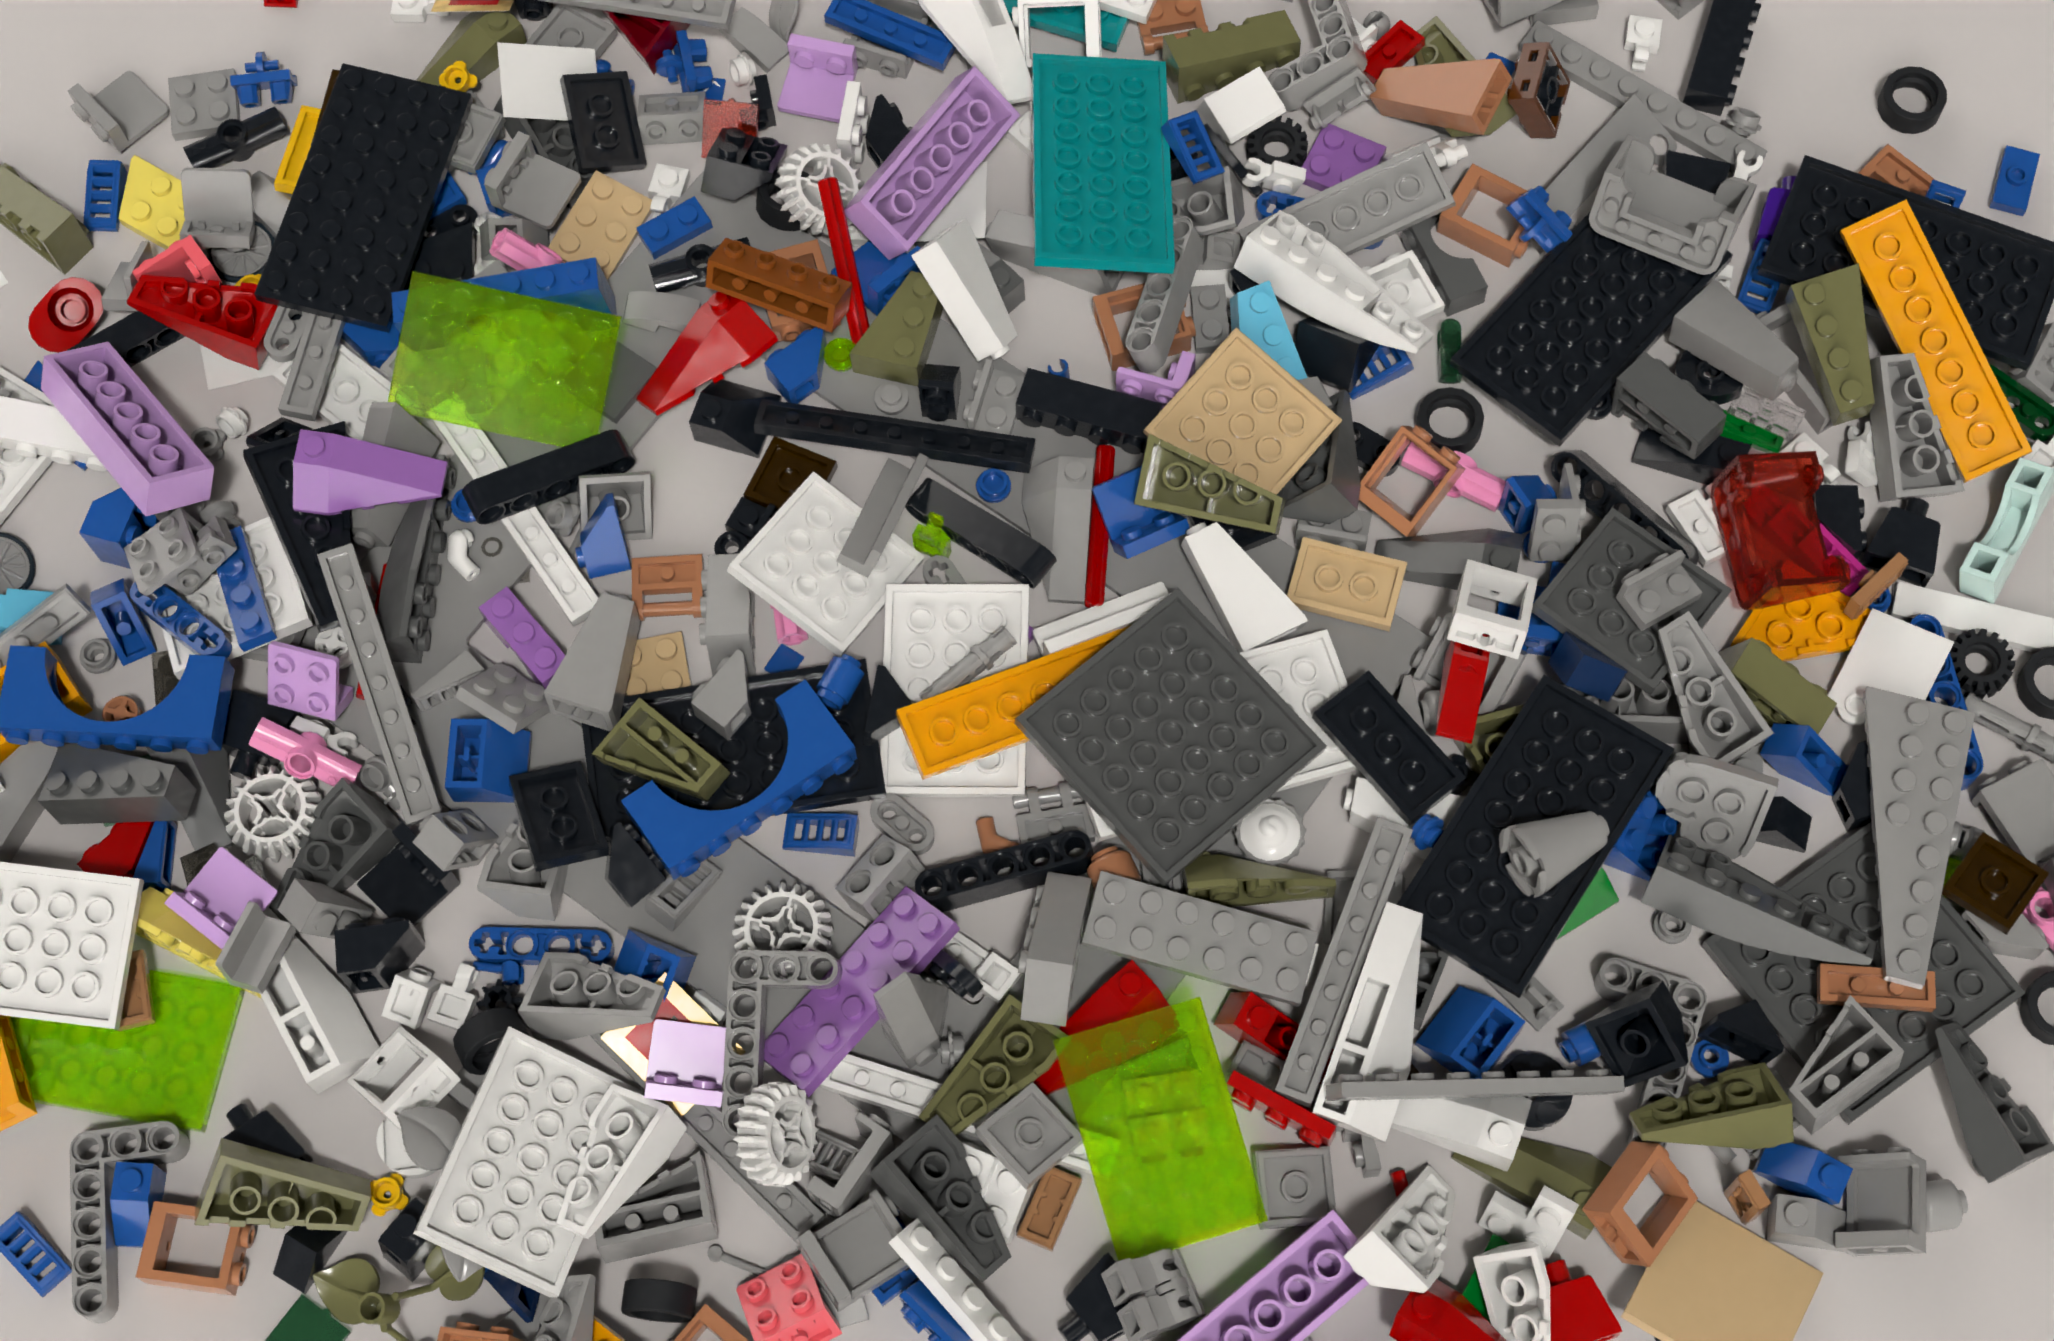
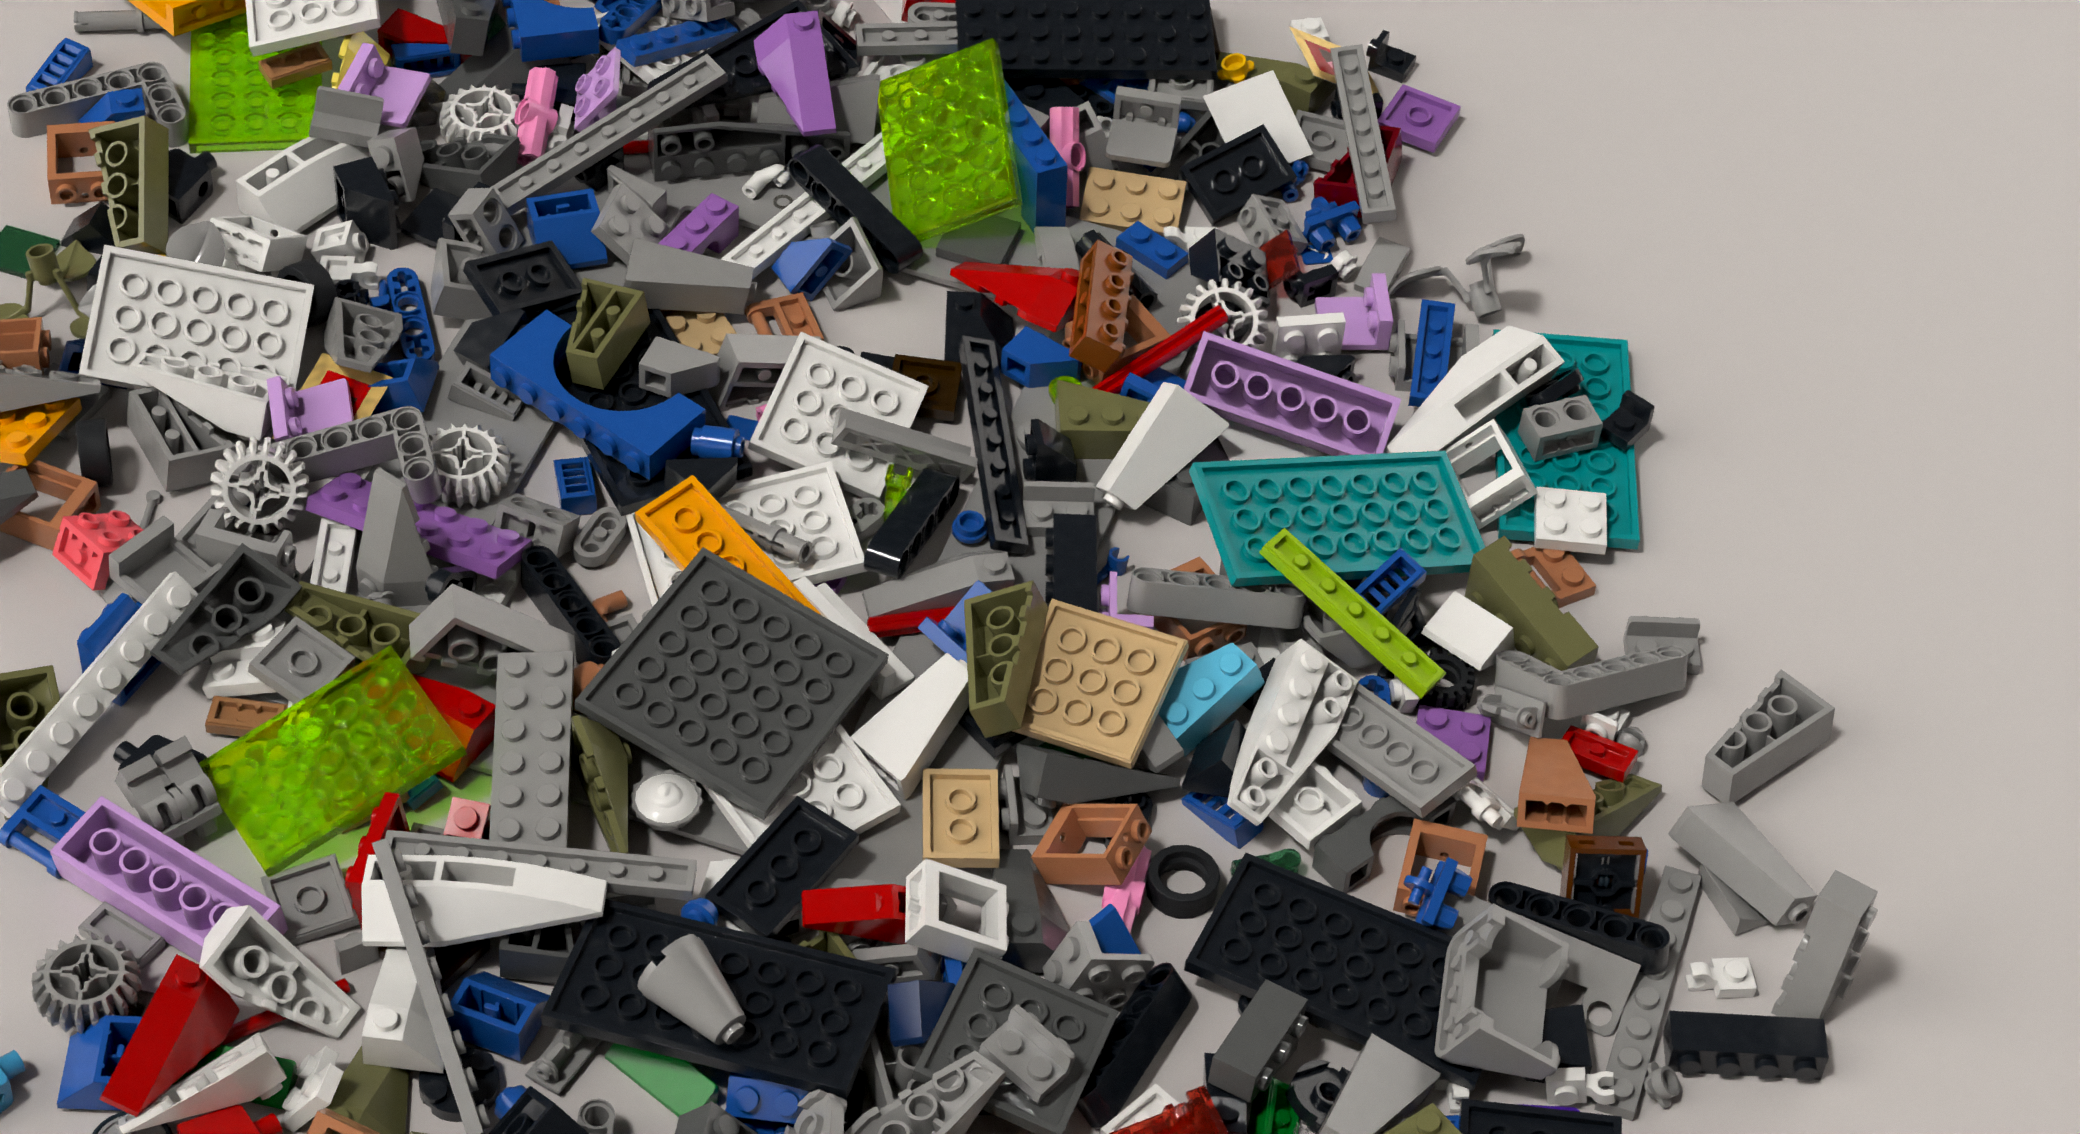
camera: 65 degrees right, 20 degrees down
none -> lime tile [1259,528,1446,699]
none -> black beam [1488,881,1670,975]

